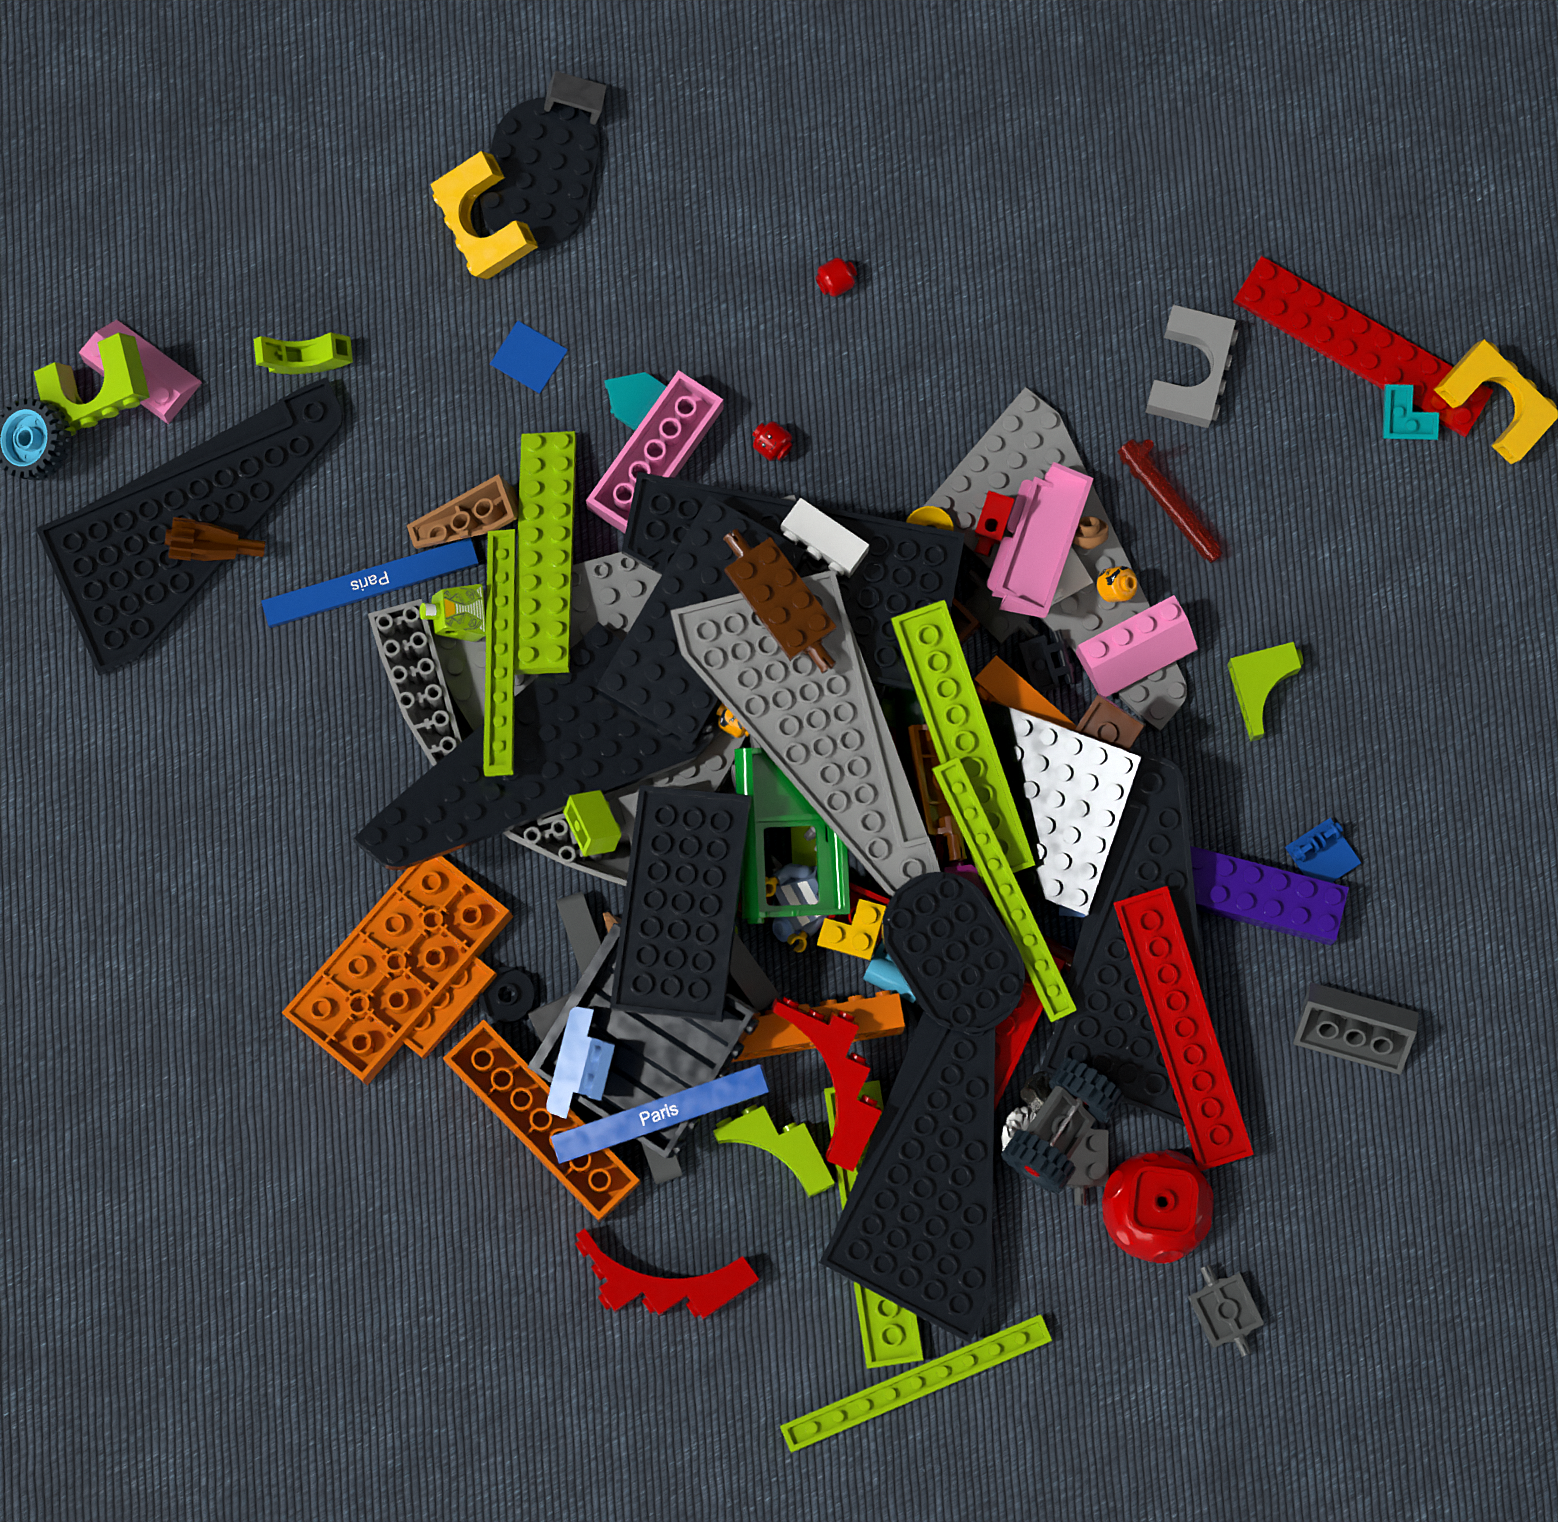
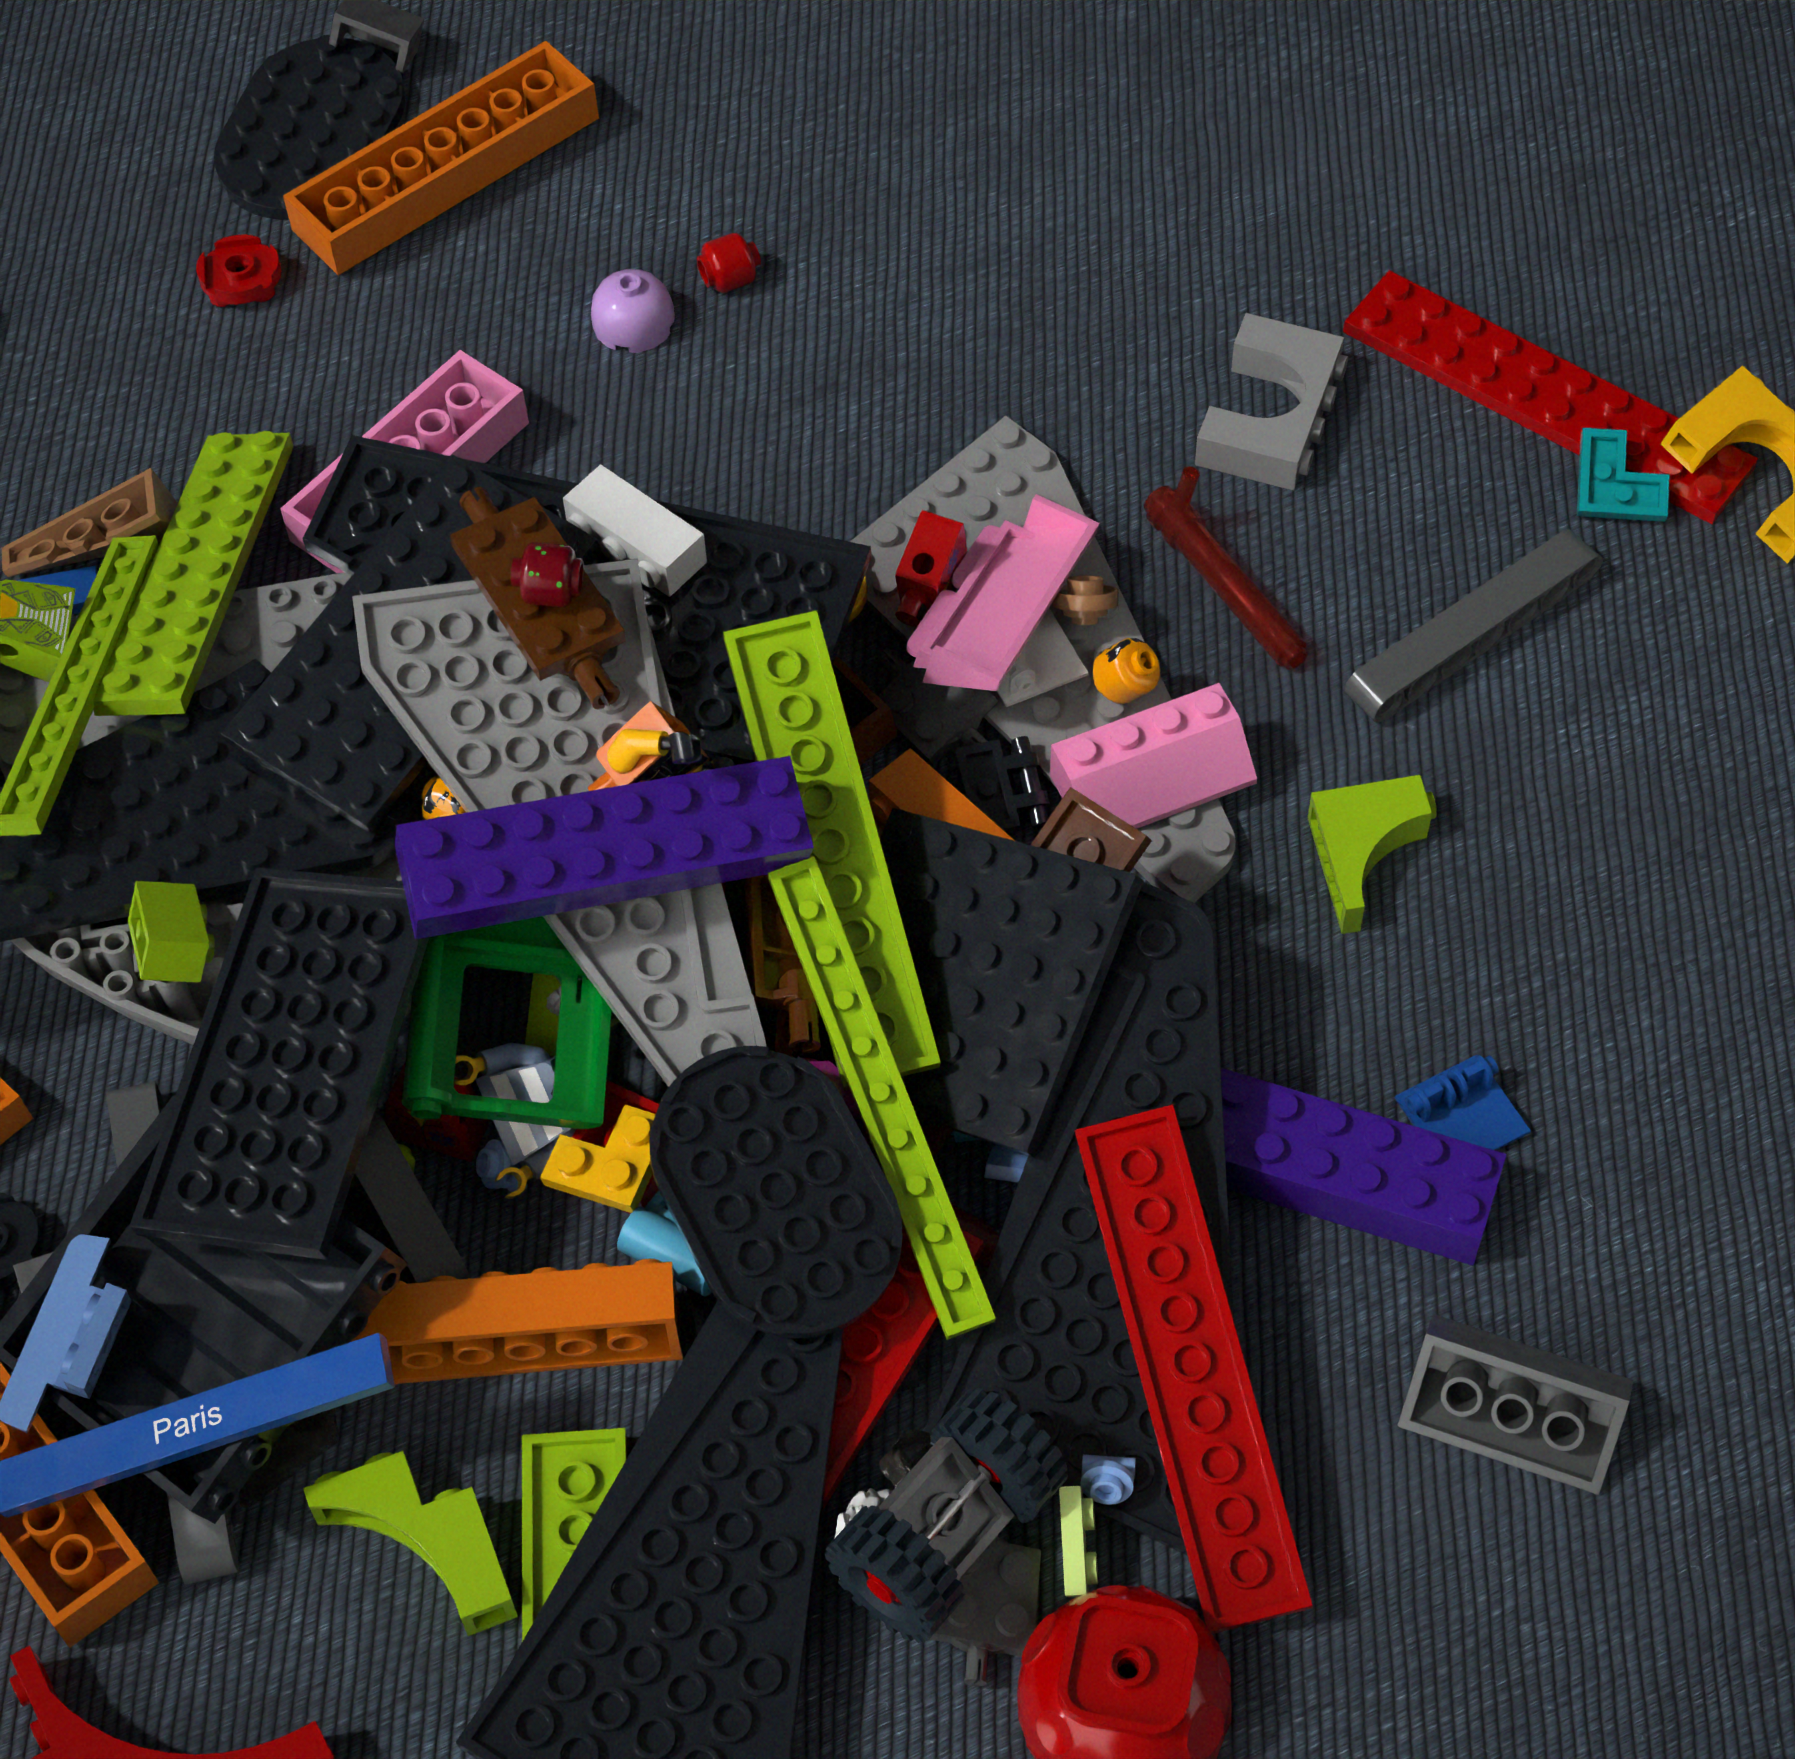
camera: 10 degrees right, 20 degrees down
yellow arch [430,151,538,280] -> none
blue sticker [490,321,568,394] -> none
teal slope [604,372,667,431] -> none
red head [752,421,793,462] -> none
red arch [771,997,882,1172] -> none
none -> red plate [196,234,282,307]
none -> orange brick [283,41,599,276]
none -> dark purple brick [395,756,814,939]
none -> dark red head [511,542,584,607]
none -> torso [588,701,736,791]
none -> lavender cylinder [591,269,675,353]
none -> yellowish green plate [1059,1486,1098,1597]
none -> light blue plate [1080,1454,1136,1505]
none -> dark grey beam [1344,529,1603,723]

